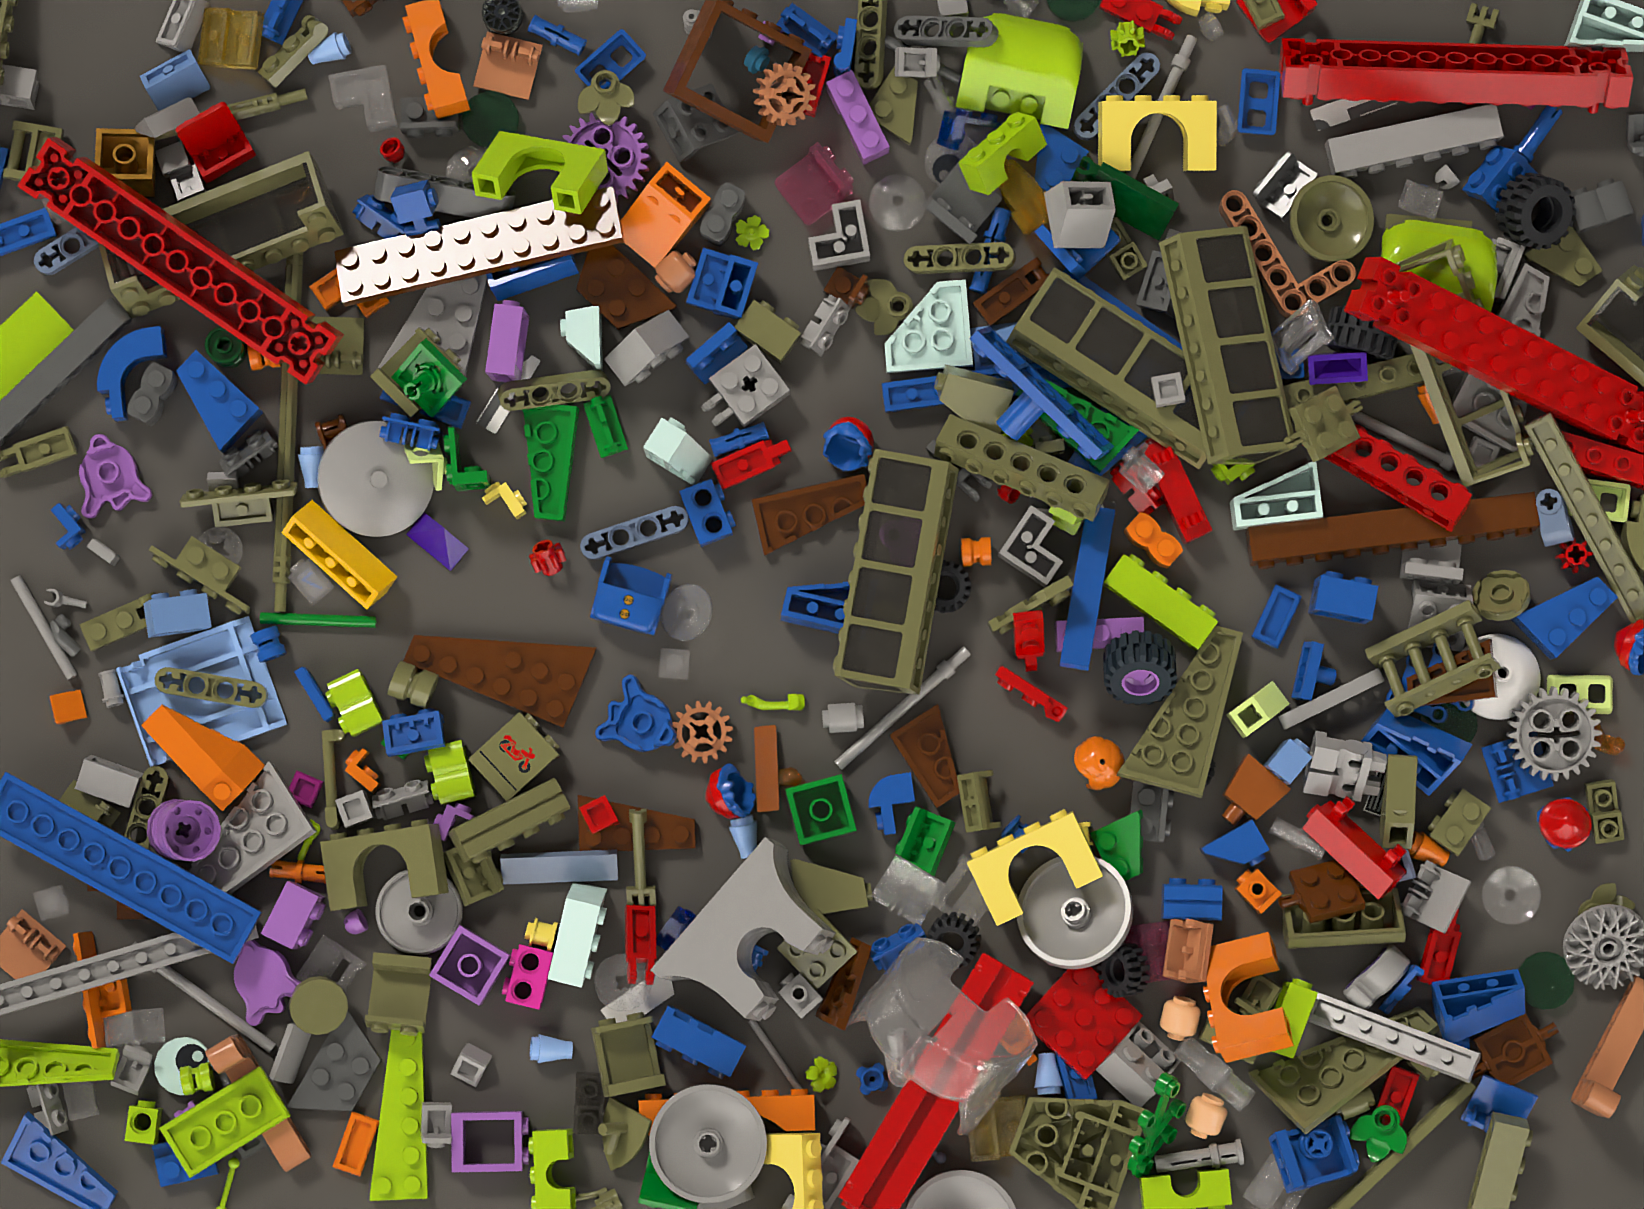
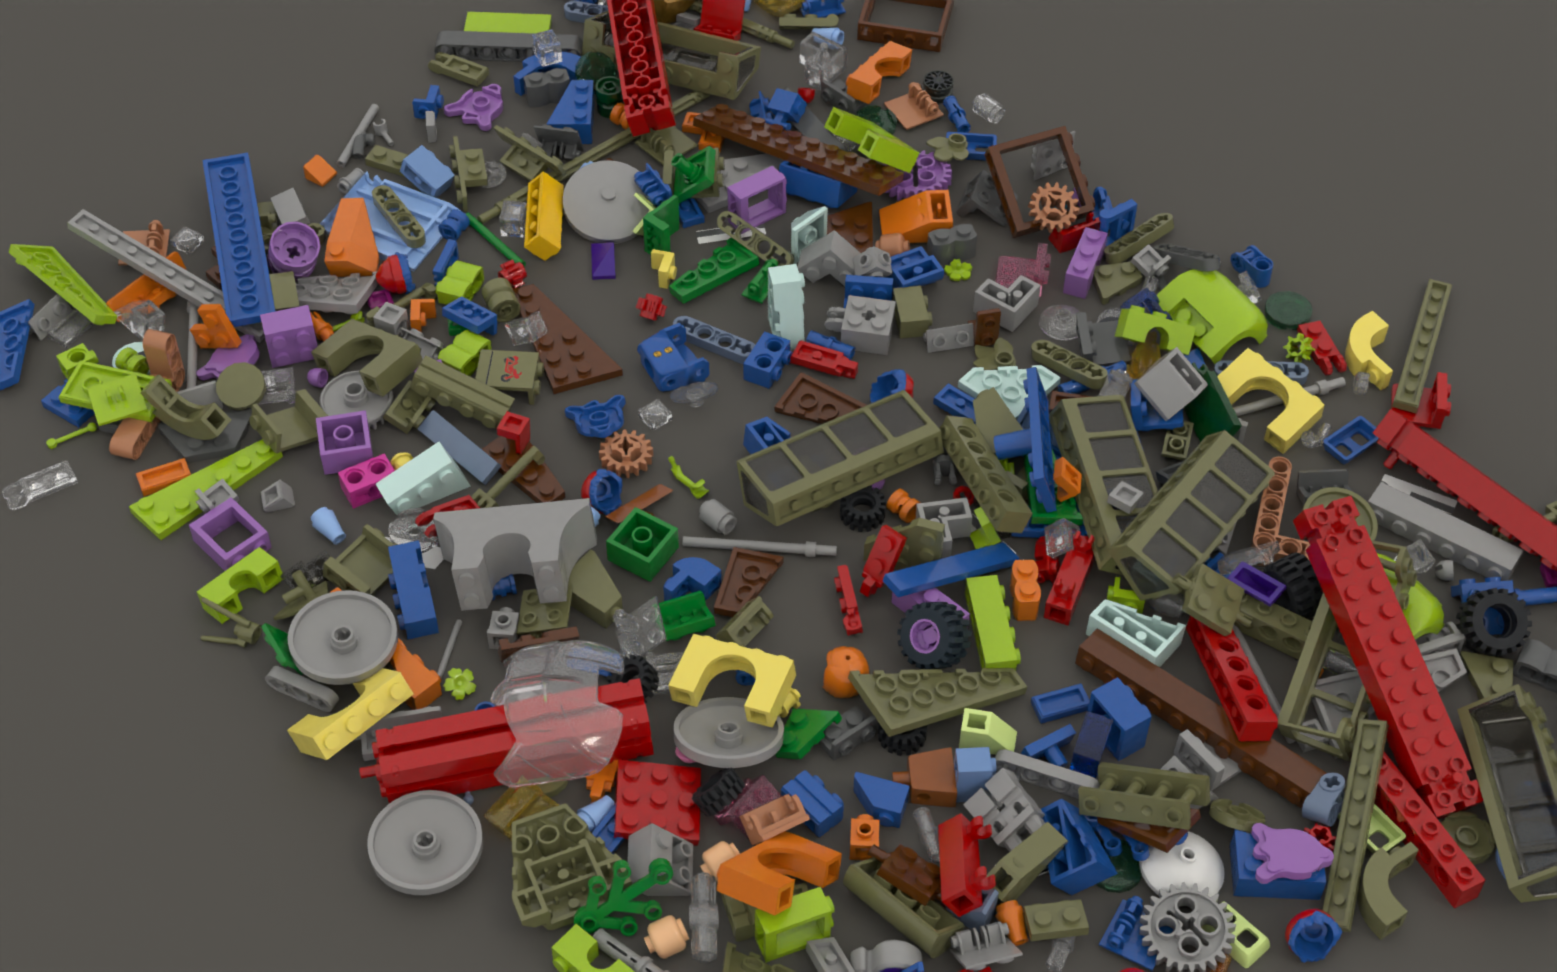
camera: 50 degrees right, 35 degrees down
light grey bracket [111,1045,152,1096] -> none
none -> lime piece [87,373,148,426]
none -> olive arch [140,374,231,440]
none -> orange plate [190,304,242,349]
none -> olive slope [269,271,299,311]
none -> red hair [376,252,416,294]
none -> red gear [498,259,527,289]
none -> clear bracket [505,311,548,346]
none -> clear brick [532,29,562,67]
none -> clear green tile [575,51,617,94]
none -> light grey brick [853,246,892,277]
none -> orange bracket [1053,457,1082,502]
none -> clear blue slope [1070,711,1114,778]
none -> clear bracket [1099,369,1134,407]
none -> medium lavender tile [1251,823,1334,884]

